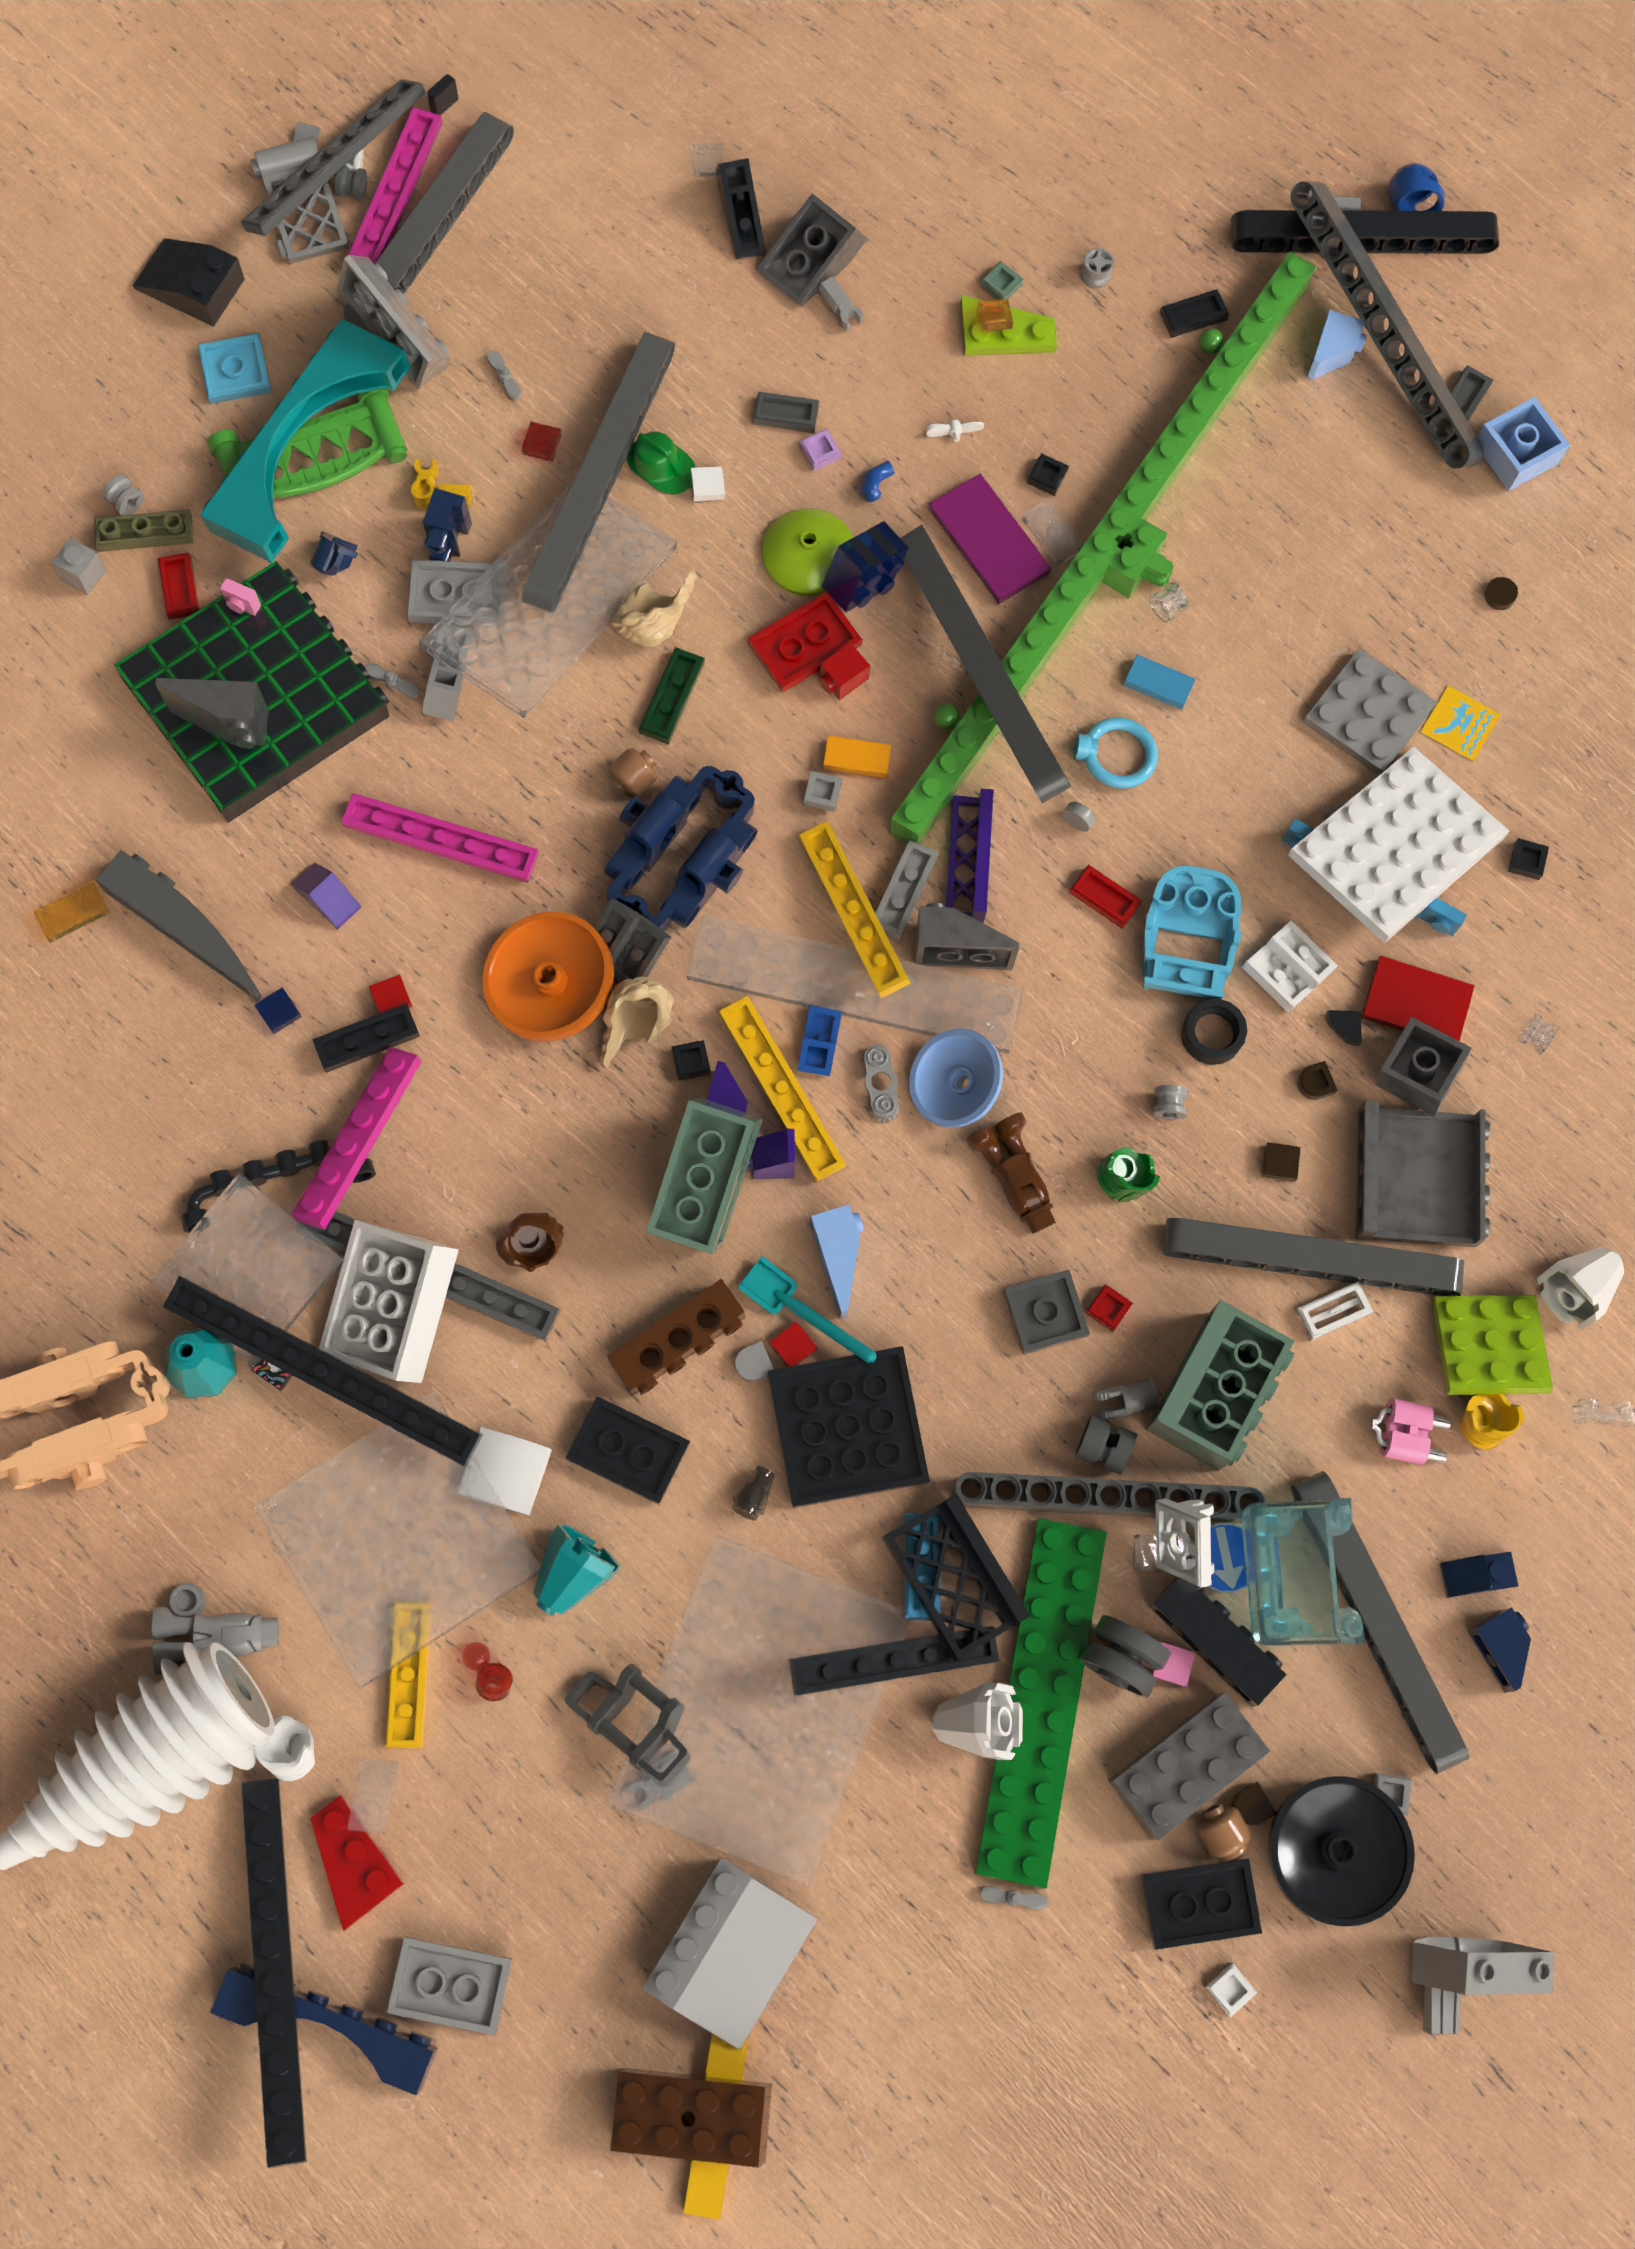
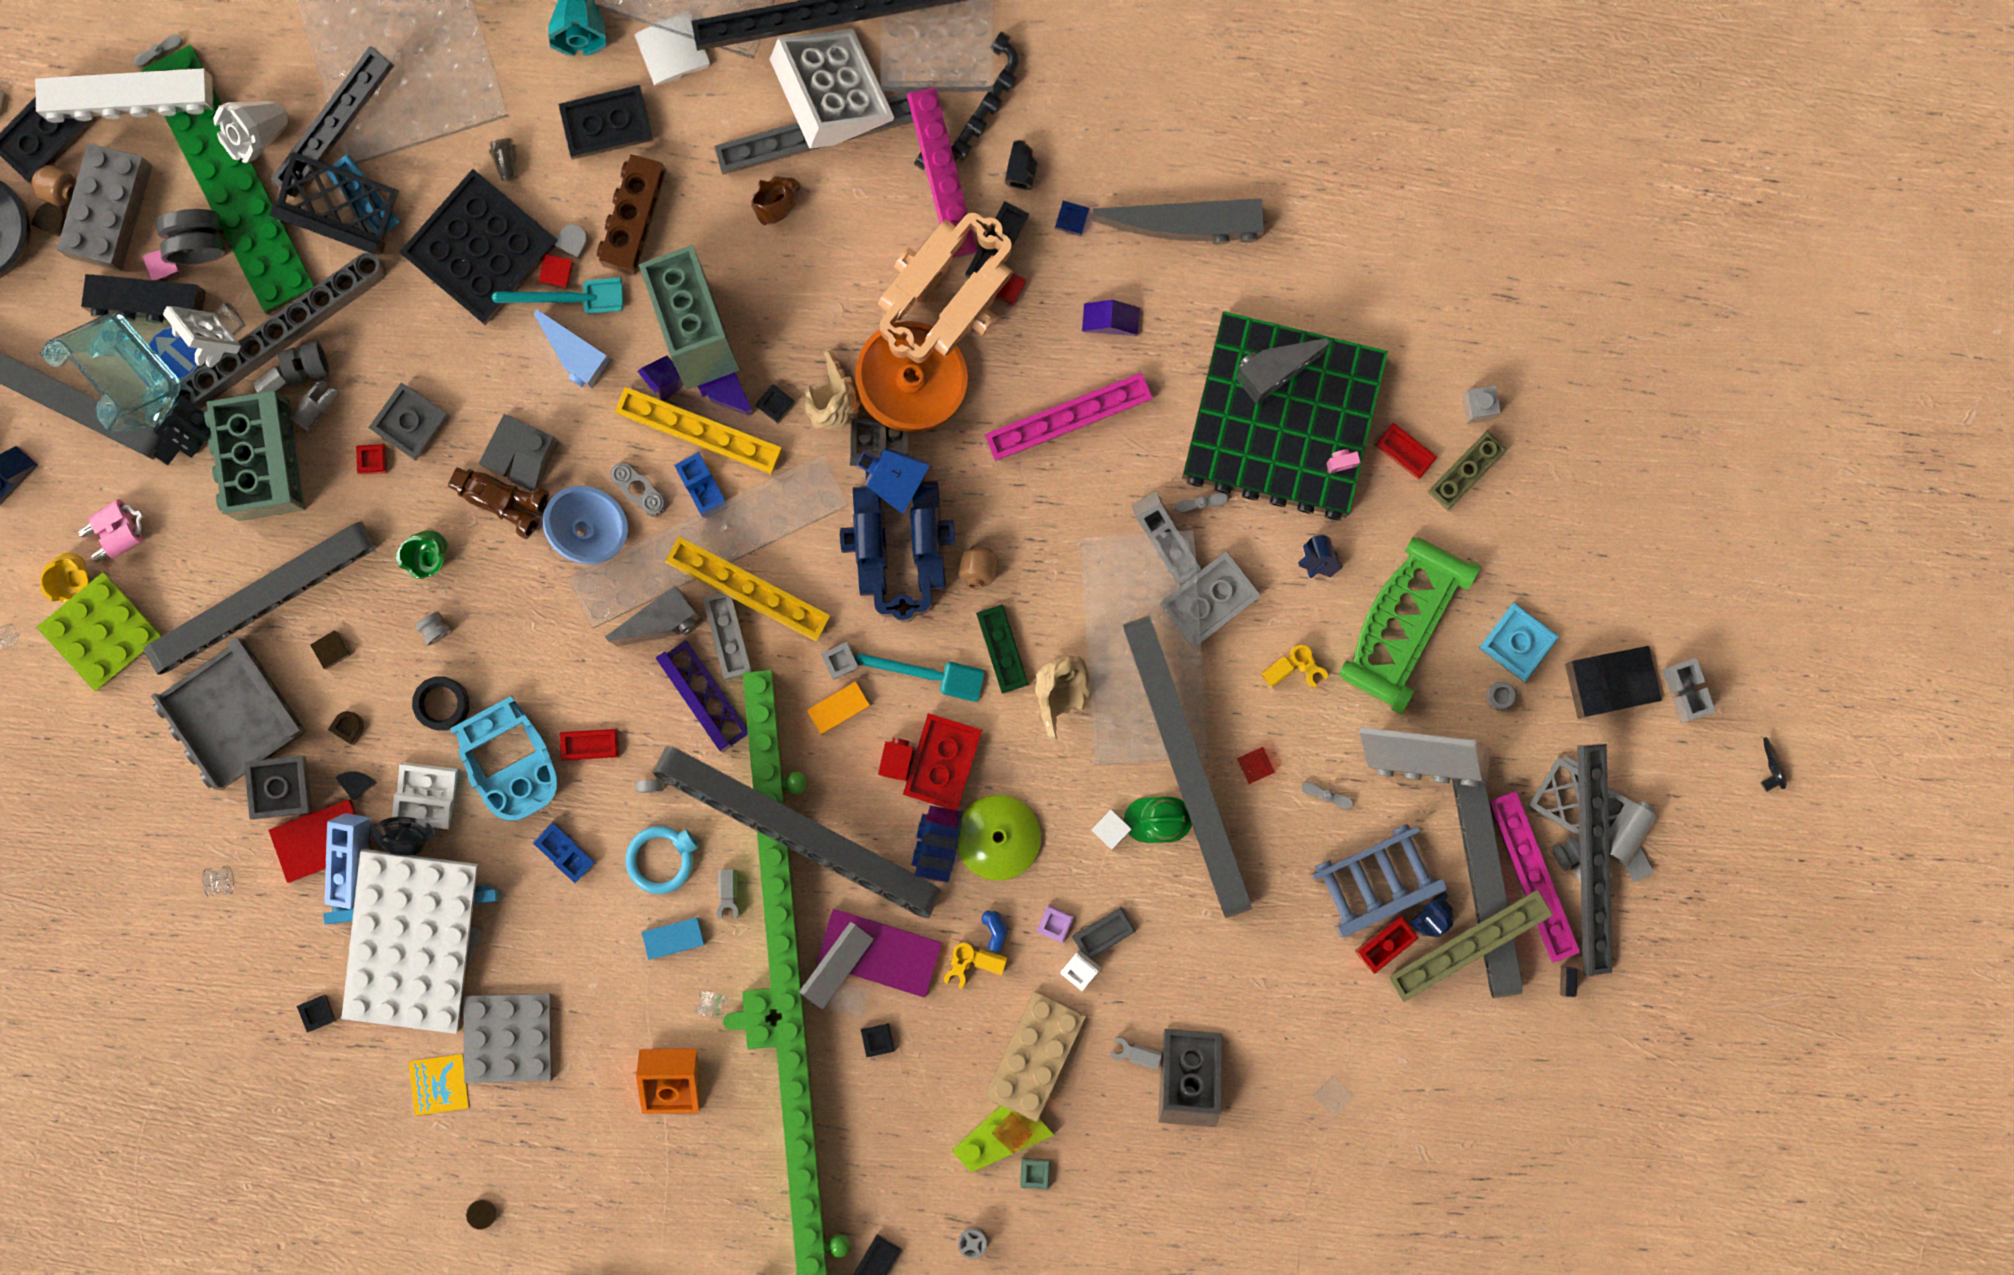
camera: 150 degrees right, 10 degrees up
clear yellow tile [34,882,110,943] -> none
light grey wheel [103,475,144,515] -> none
teal arch [200,319,411,563] -> none
dark blue hips [423,488,472,562] -> none
black slope [715,158,766,259] -> none
white piece [926,420,984,442] -> none
white tile [1296,1282,1373,1341] -> none
white cone [1537,1247,1624,1330] -> none
none -> white brick [35,68,213,123]
none -> black piece [153,395,211,466]
none -> white tile [253,366,286,393]
none -> light blue slope [325,813,371,909]
none -> black piece [370,817,435,855]
none -> dark grey tile [478,414,527,477]
none -> dark grey slope [509,425,559,491]
none -> blue slope [533,821,595,883]
none -> orange slope [636,1048,700,1114]
none -> light grey bar [717,870,739,919]
none -> light grey tile [799,922,874,1010]
none -> teal piece [854,653,984,702]
none -> blue torso [856,447,929,514]
none -> light nougat piece [878,213,1013,363]
none -> yellow bar [944,941,1008,989]
none -> tan plate [984,992,1085,1122]
none -> black rock [1005,140,1038,190]
none -> white tile [1060,950,1101,991]
none -> sand blue fence [1311,824,1447,938]
none -> red brick [1355,915,1419,974]
none -> olive plate [1389,890,1554,1002]
none -> dark blue piece [1410,892,1454,938]
none -> light grey tile [1486,682,1516,711]
none -> light grey piece [1662,658,1716,723]
none -> black bar [1761,737,1787,792]

